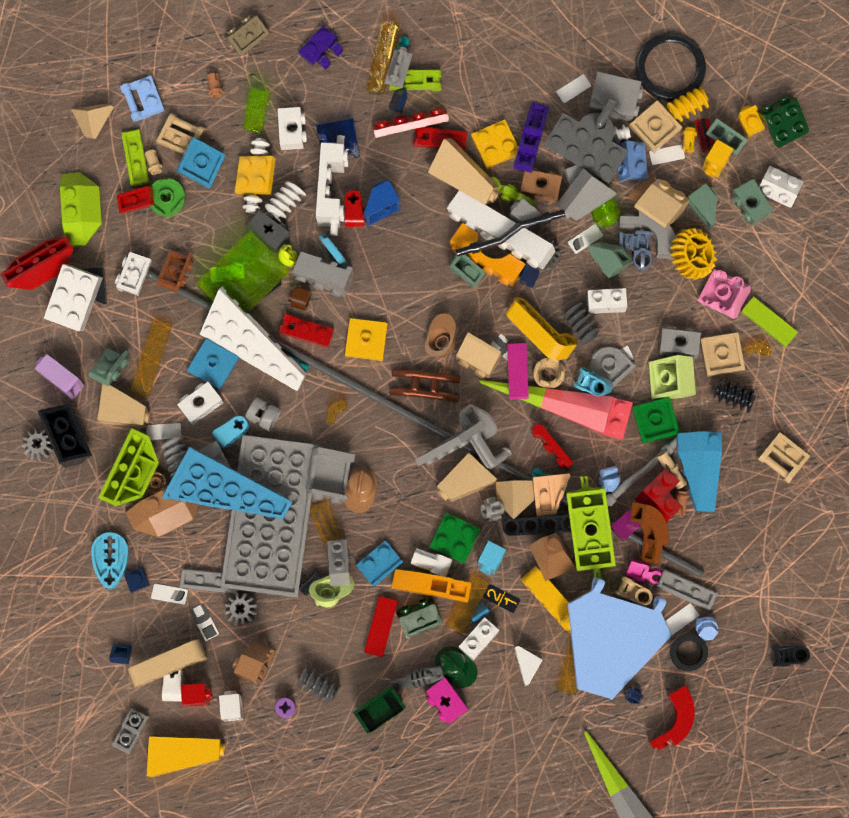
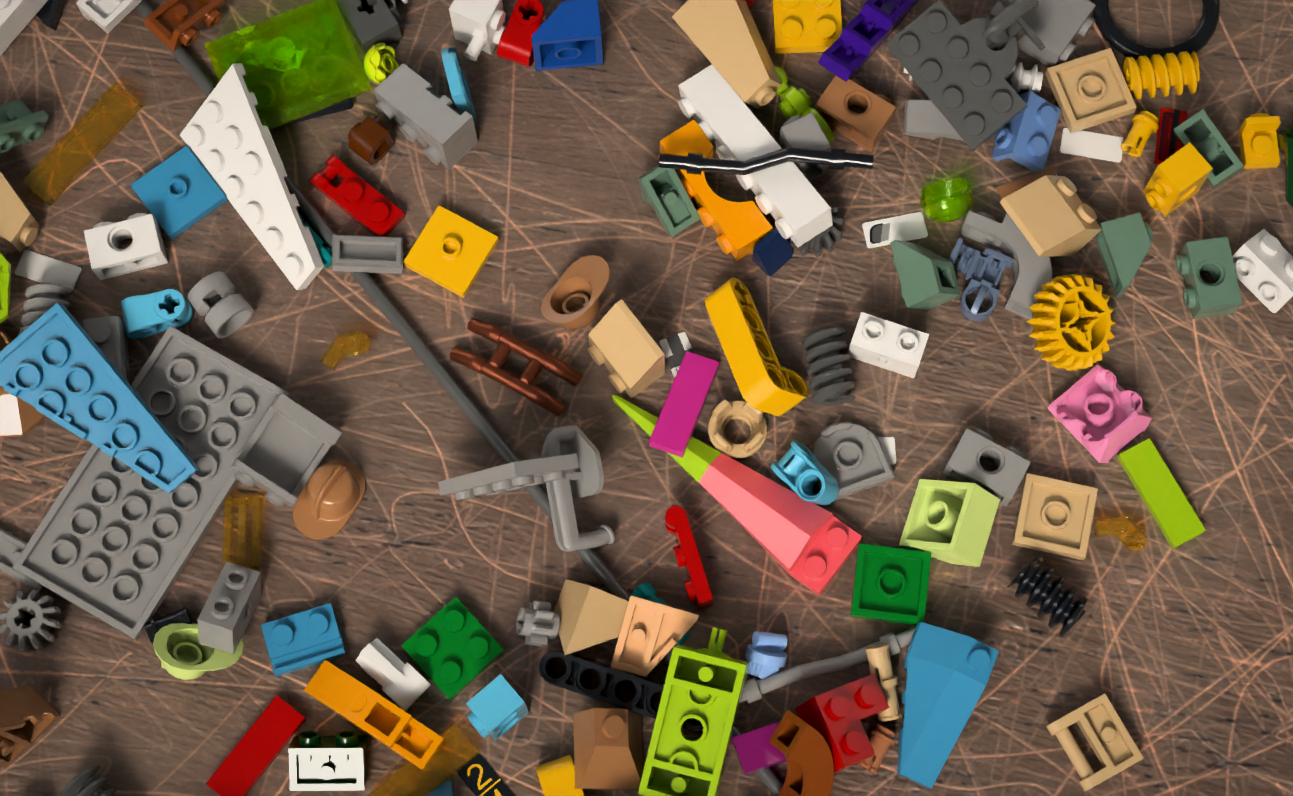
camera: 20 degrees right, 5 degrees down
tan slope [437,453,497,502] -> none
light grey slope [556,168,617,221] -> none
none -> light grey tile [332,234,403,274]

